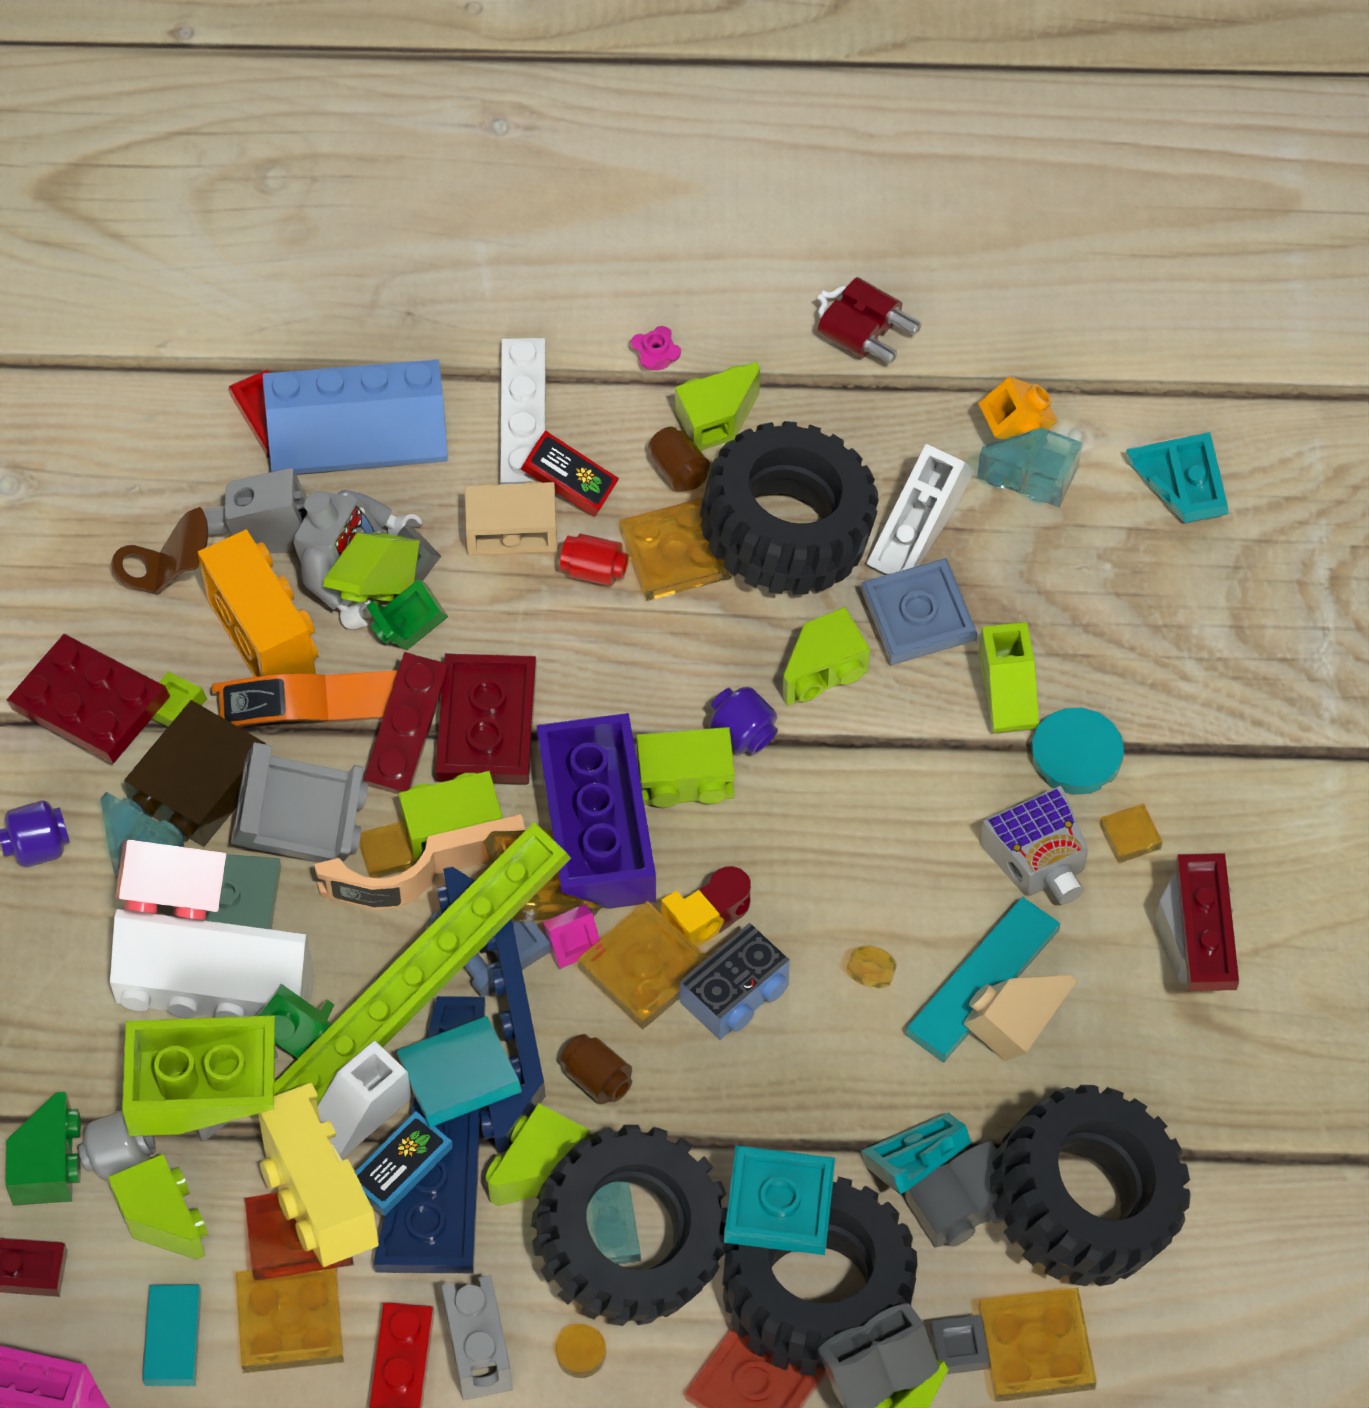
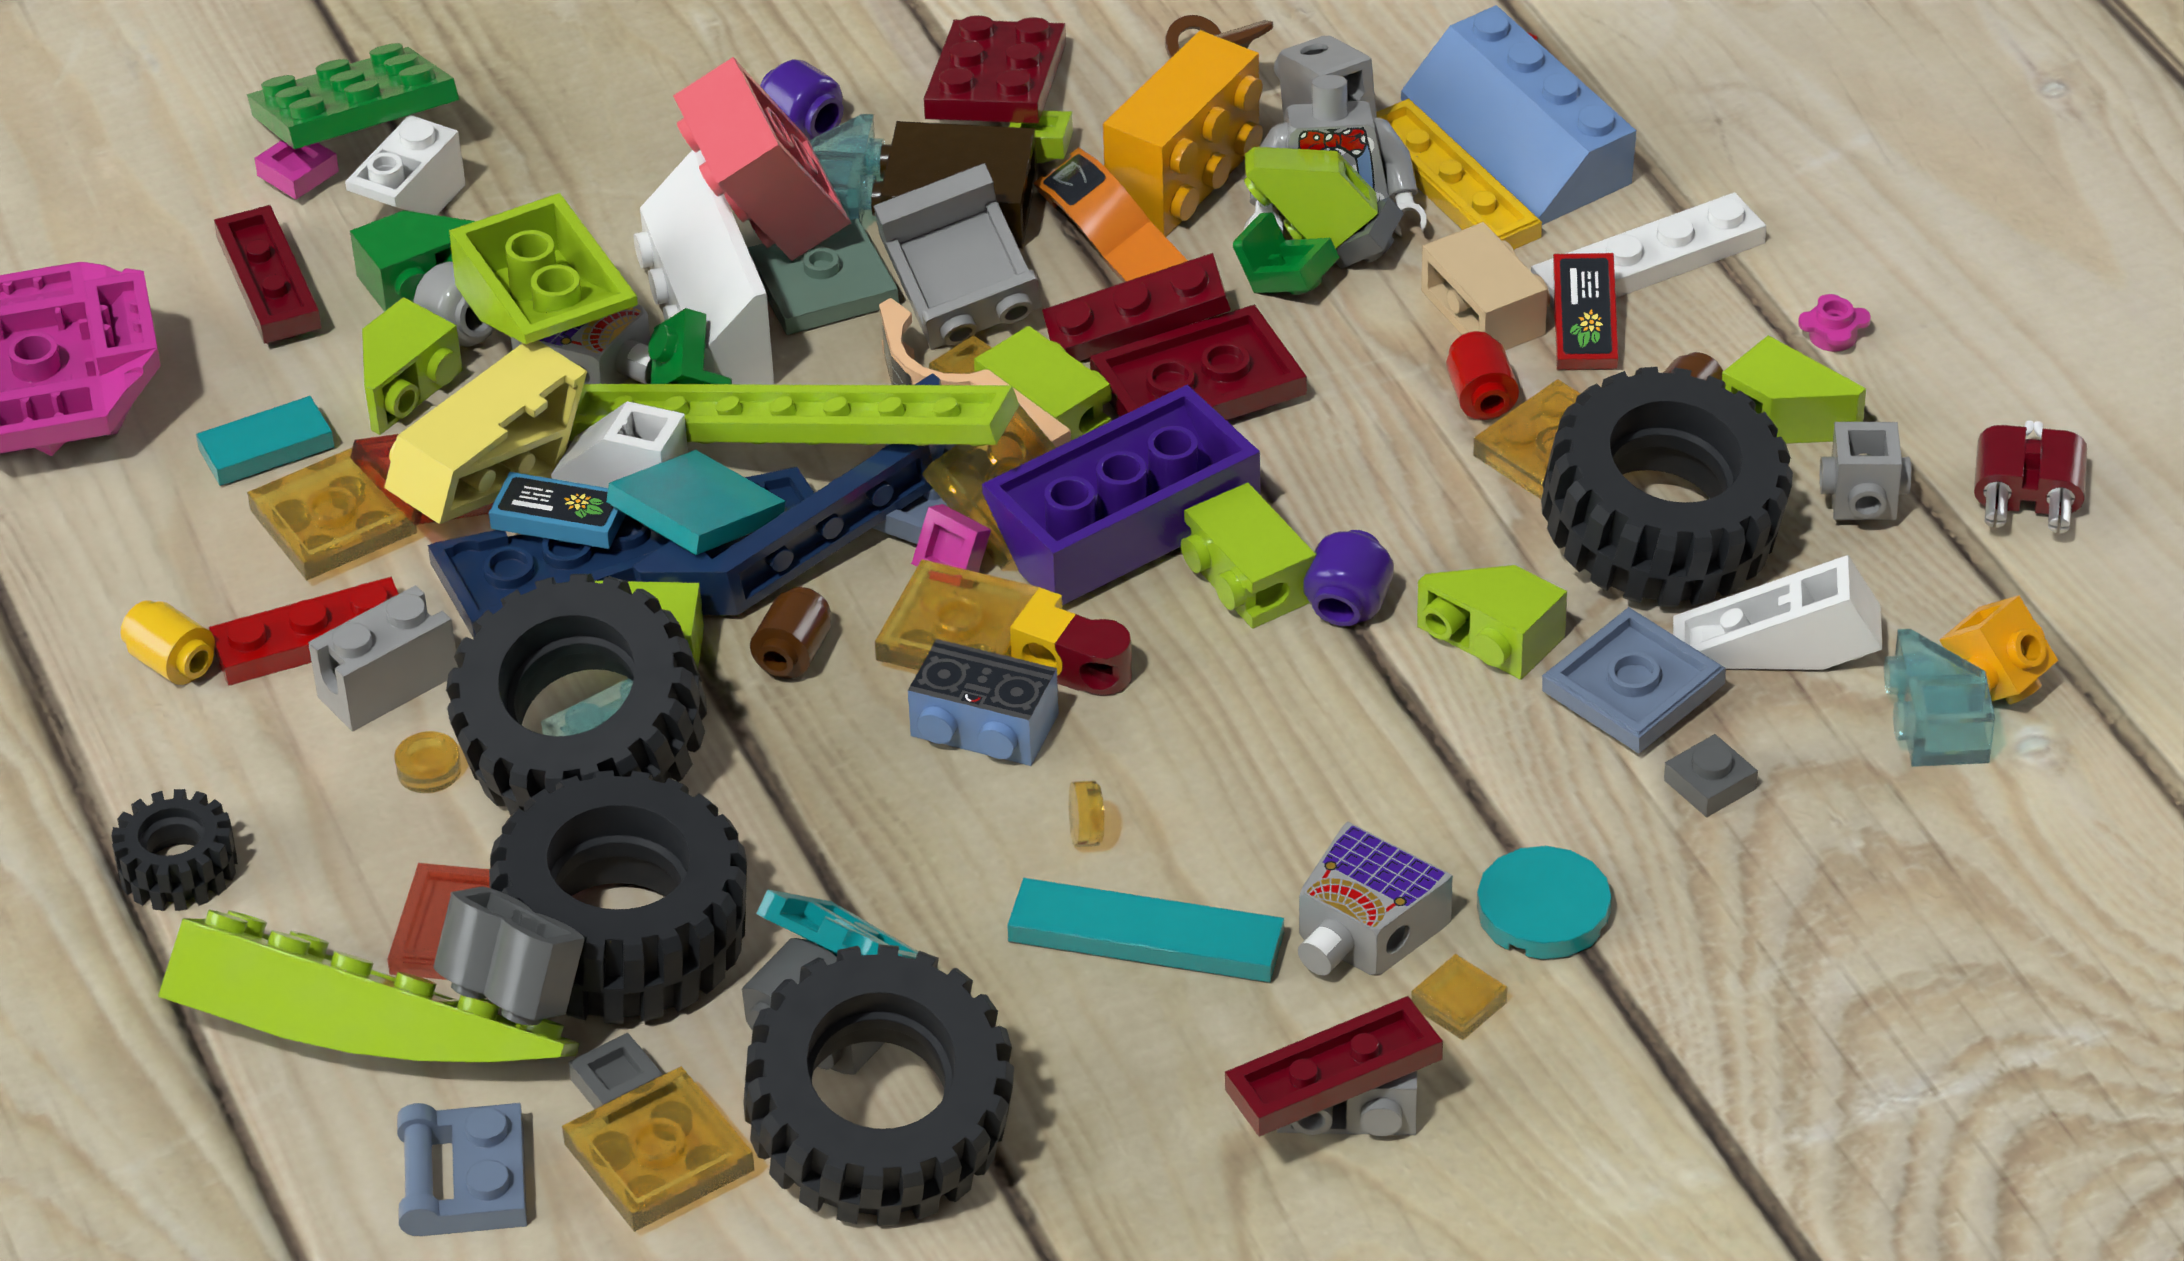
camera: 65 degrees right, 15 degrees down
teal tile [724,1145,836,1255] -> none
tan slope [963,975,1077,1061] -> none
lime slope [978,622,1039,733] -> none
teal wing [1126,432,1229,523] -> none
none -> yellow tile [1376,98,1542,250]
none -> dark grey plate [1664,734,1758,818]
none -> light grey brick [1819,422,1911,520]

